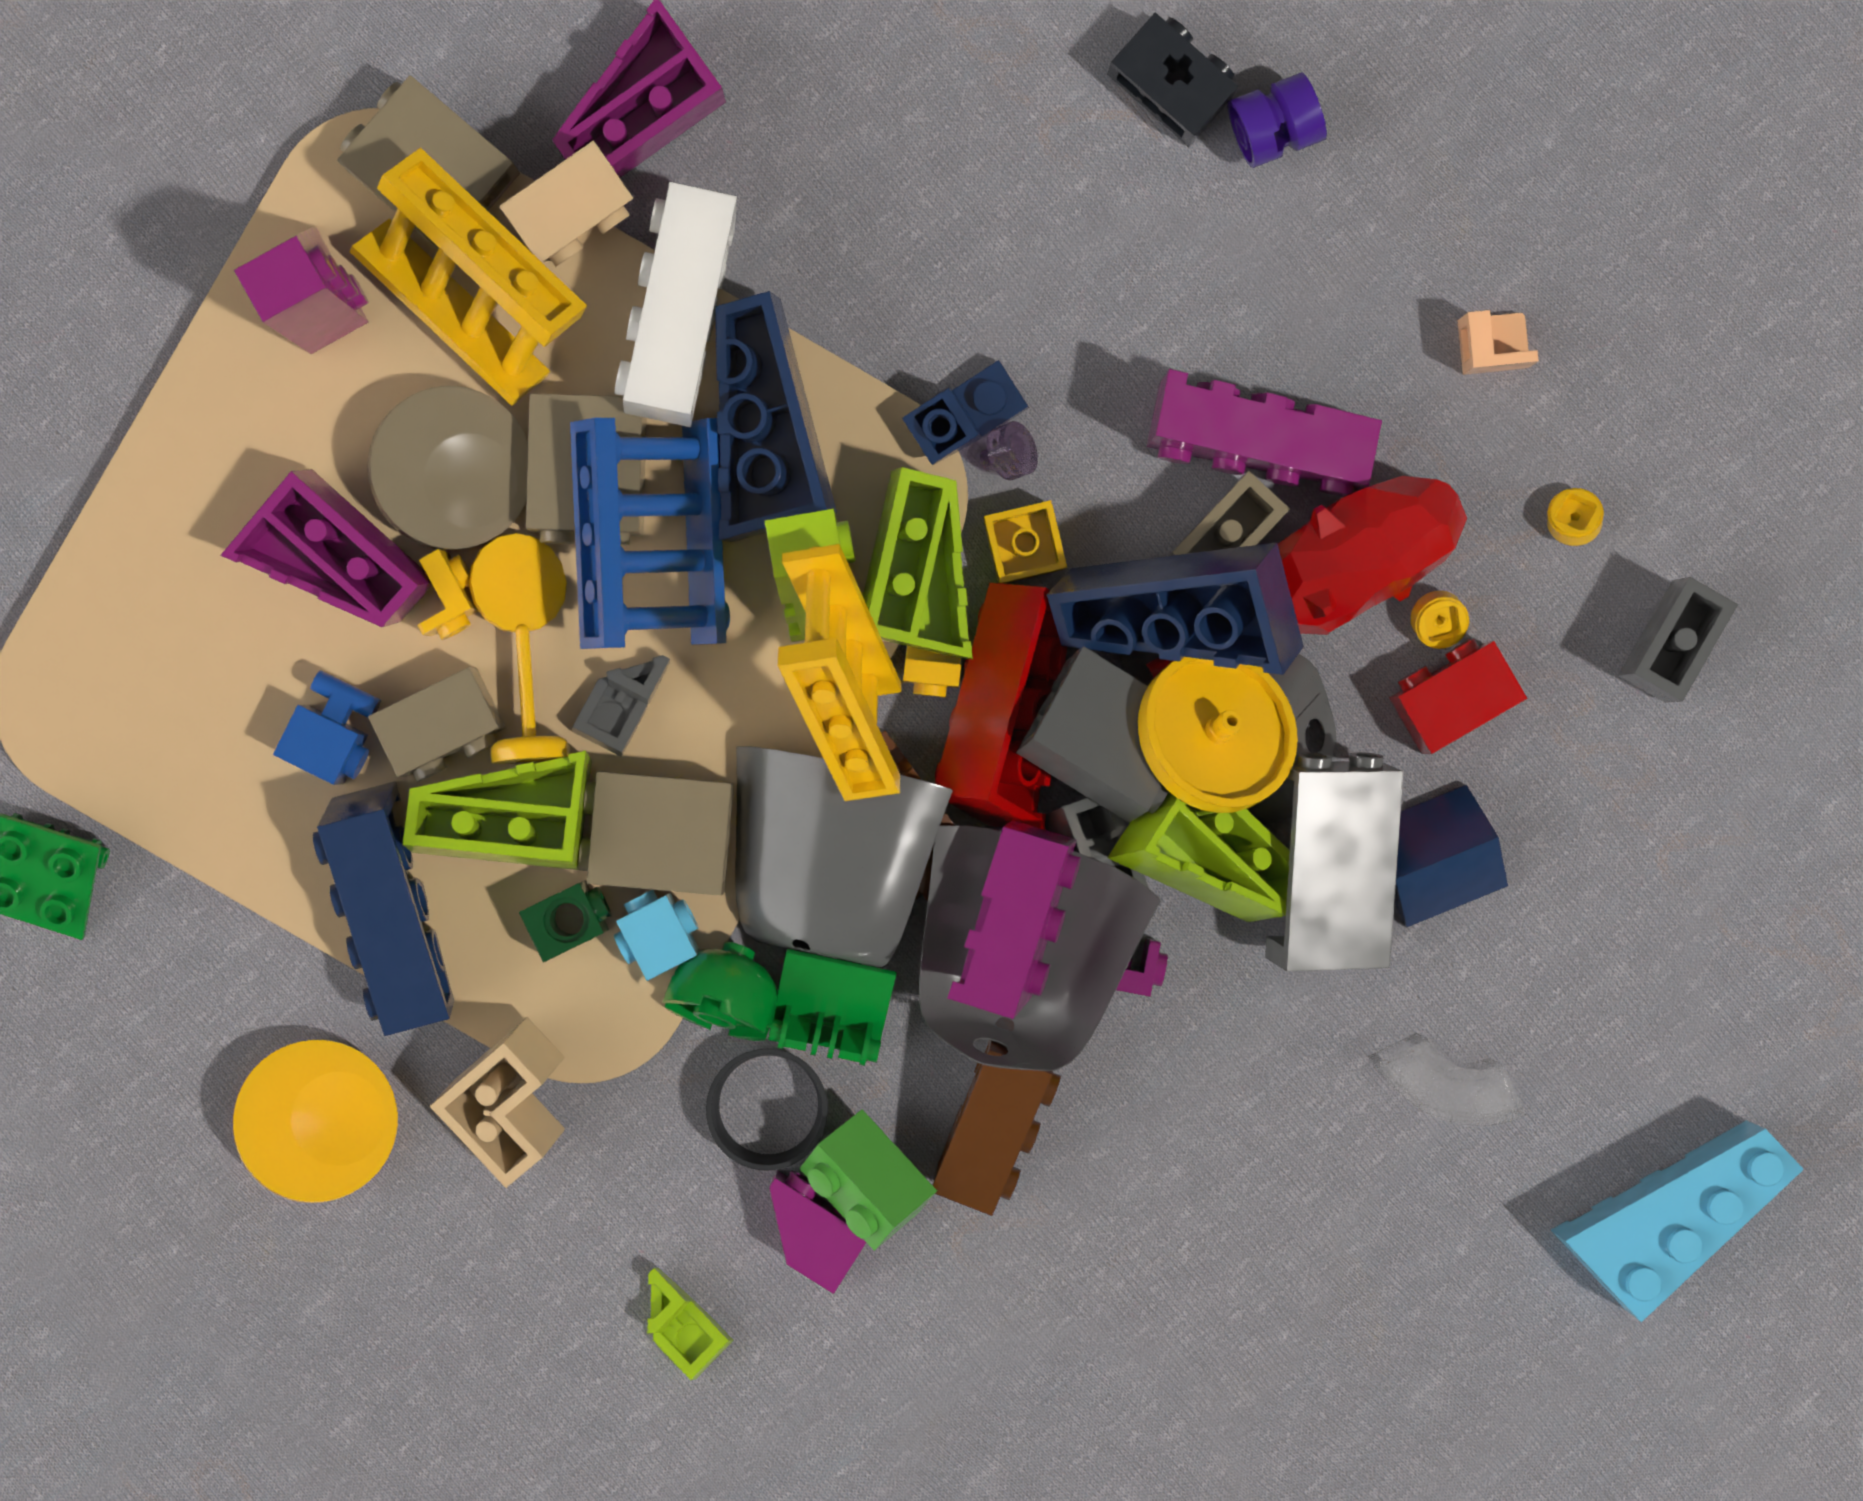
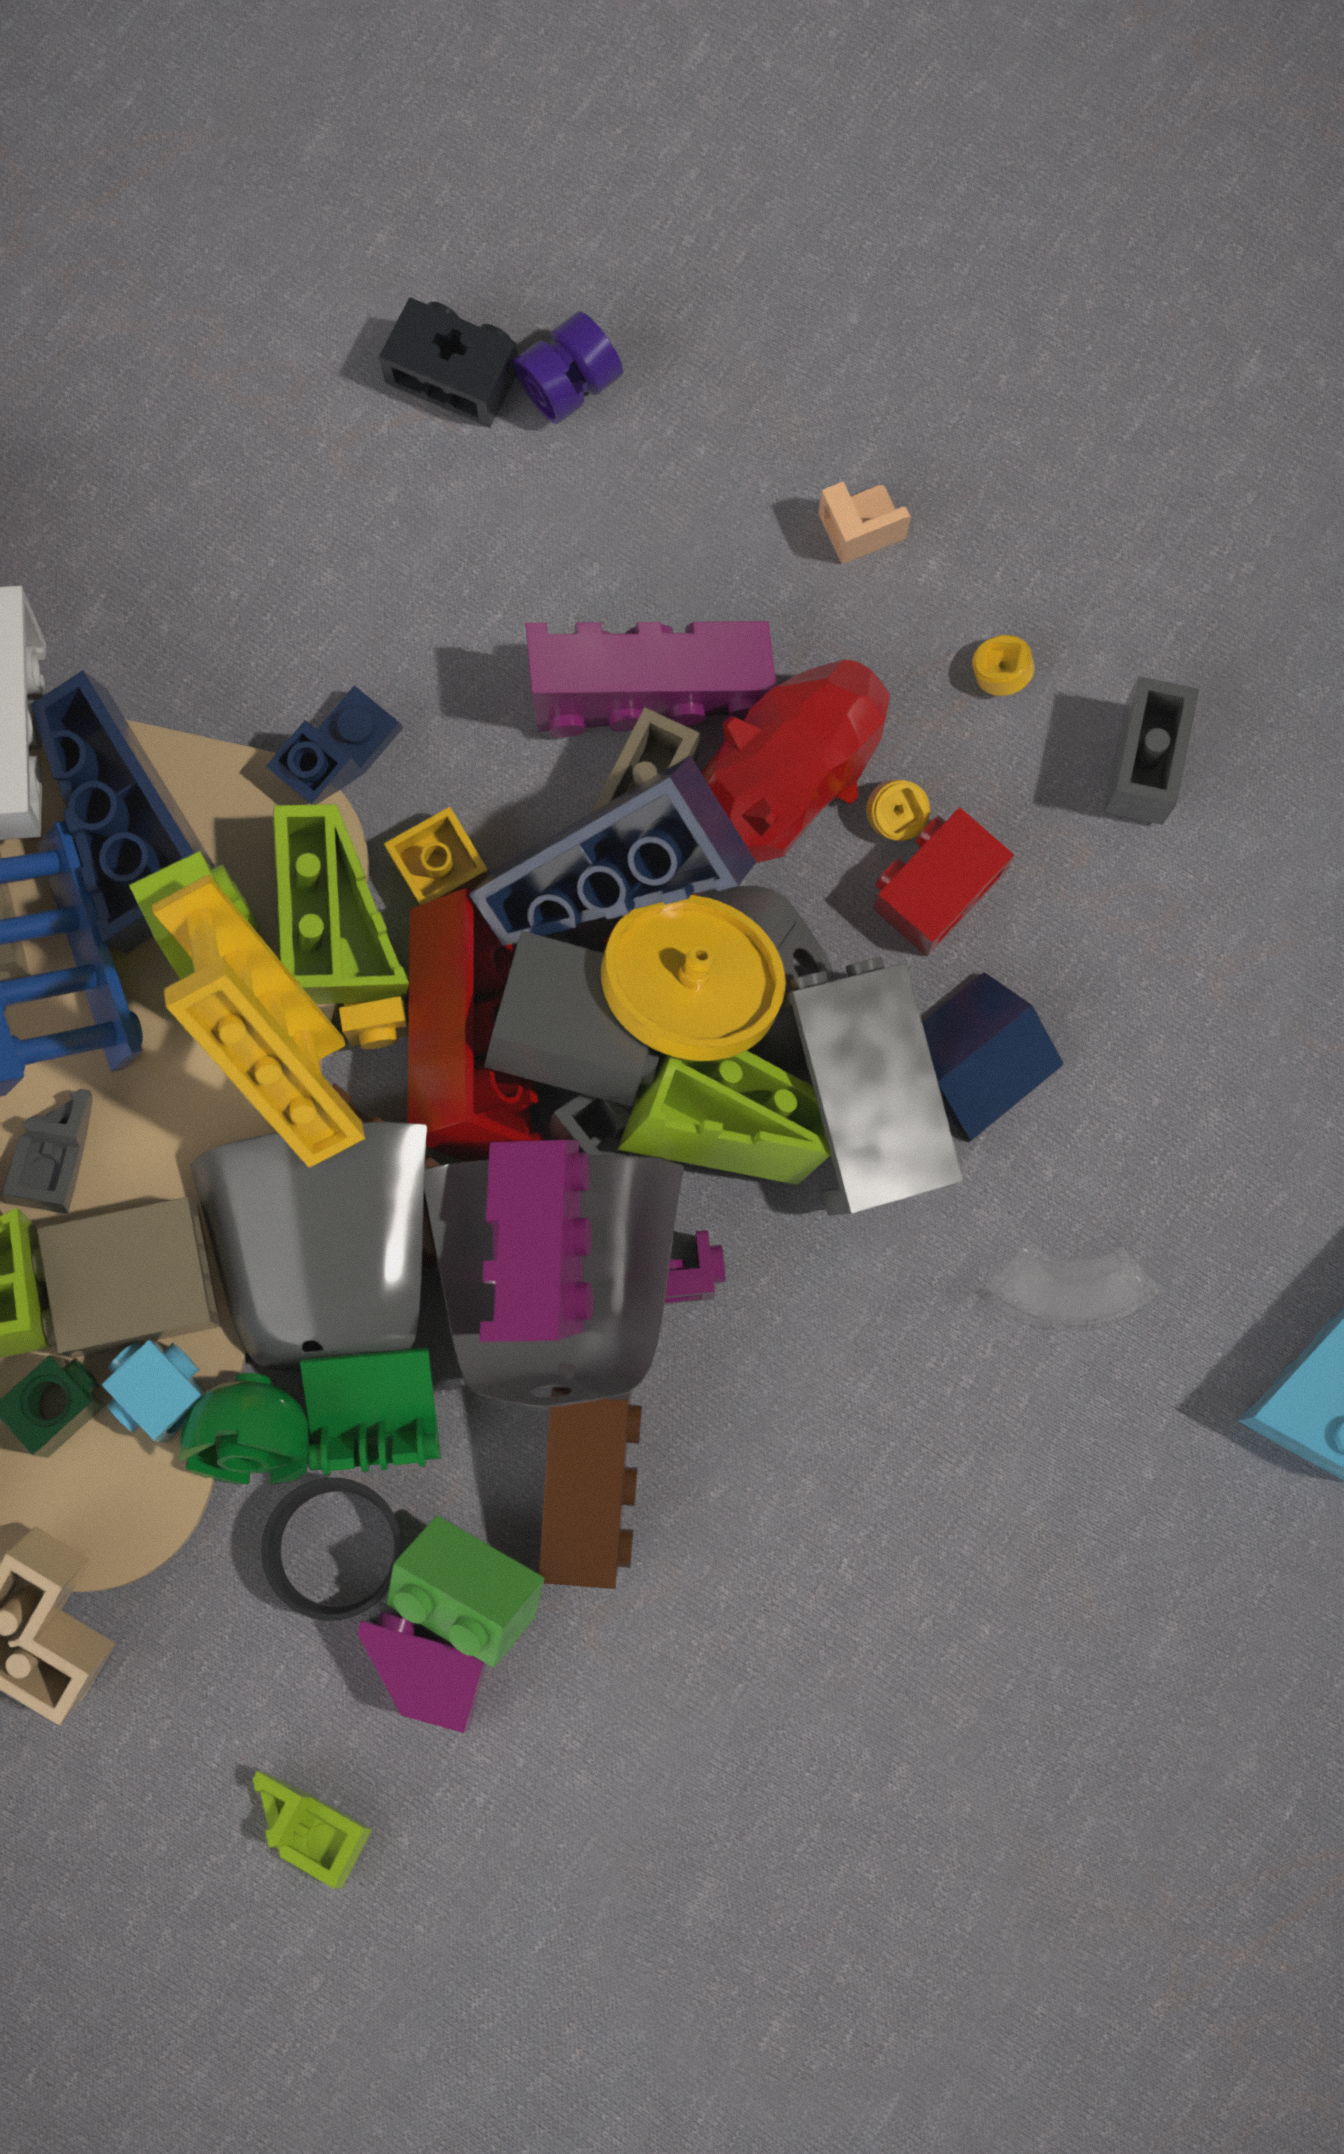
camera: 20 degrees left, 10 degrees down
clear purple tile [980,421,1038,481] -> none

